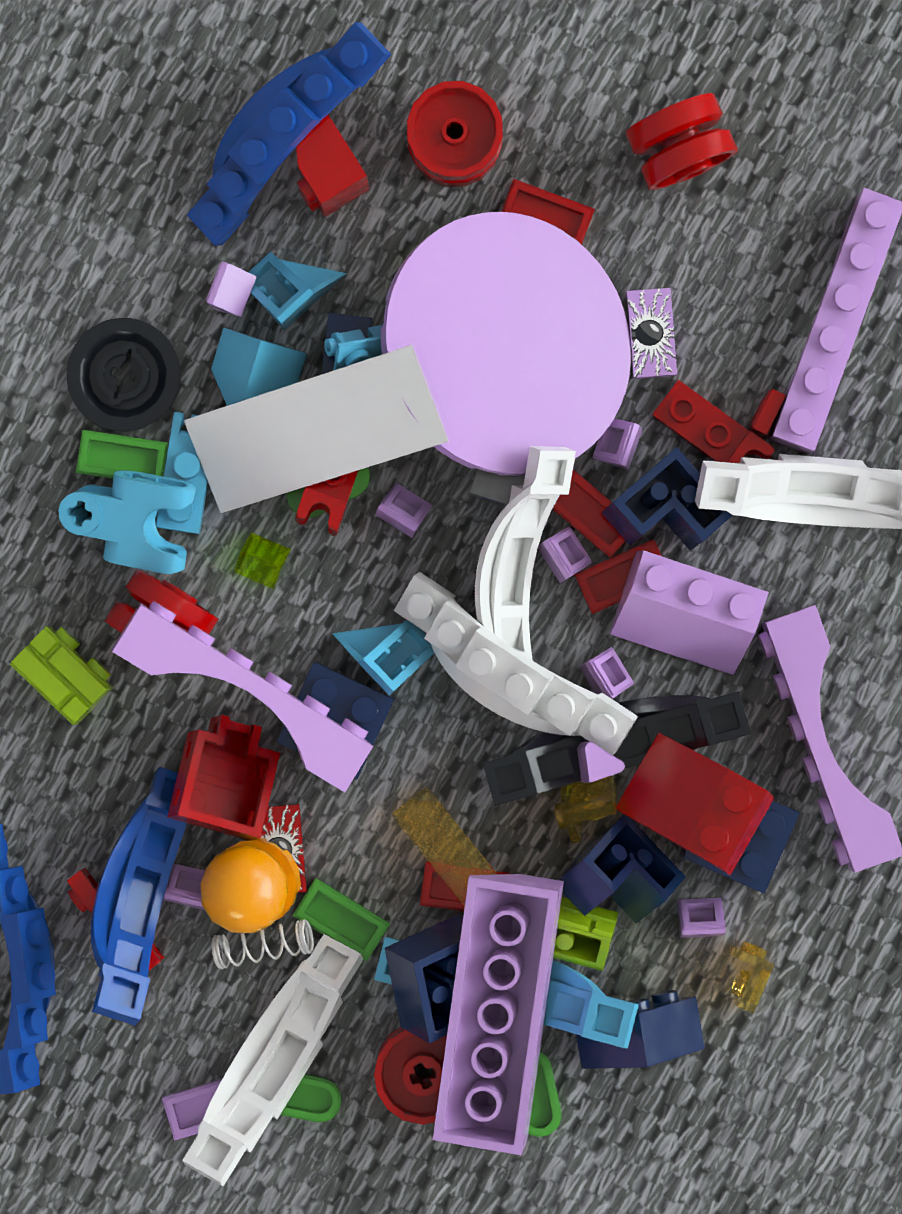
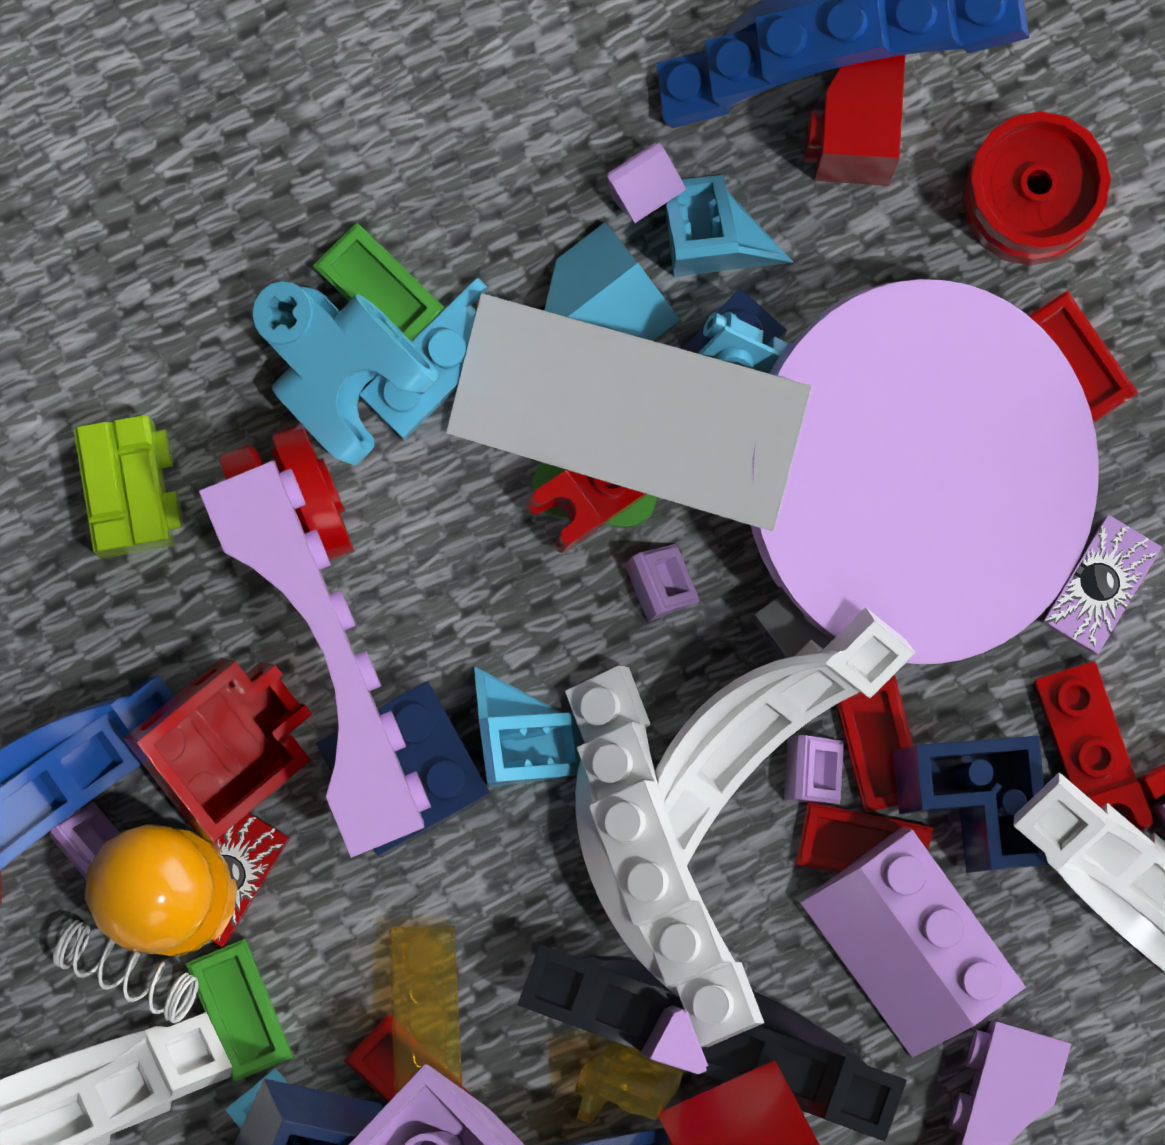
camera: 40 degrees right, 5 degrees down
black gear [67,318,181,432] -> none
clear neon green slope [234,532,291,589] -> none
lavender slope [579,647,634,699] -> none
lavender slope [593,419,643,471] -> none

